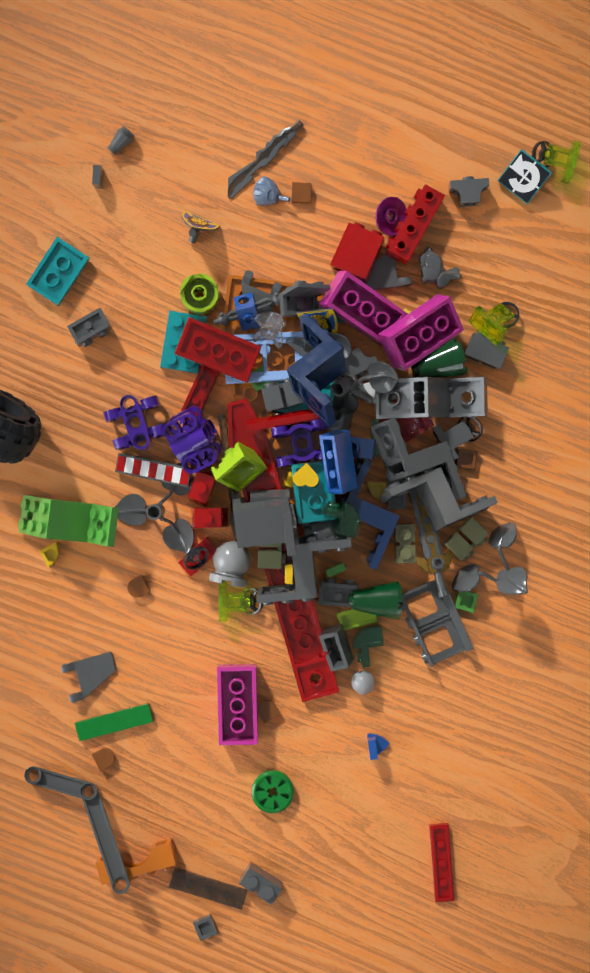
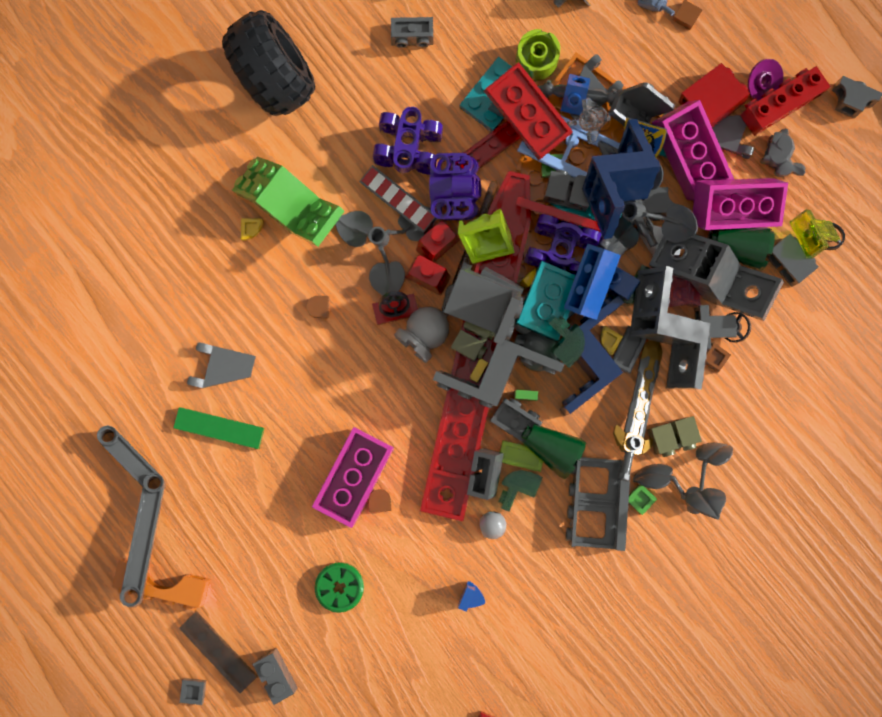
camera: 25 degrees right, 5 degrees down
dark orange tile [92,748,115,772] -> none
clear neon green piece [218,582,263,622] -> none
yellow tile [292,463,319,487] -> none
dark grey bracket [380,467,498,531] -> none
olive piece [394,524,416,563] -> none

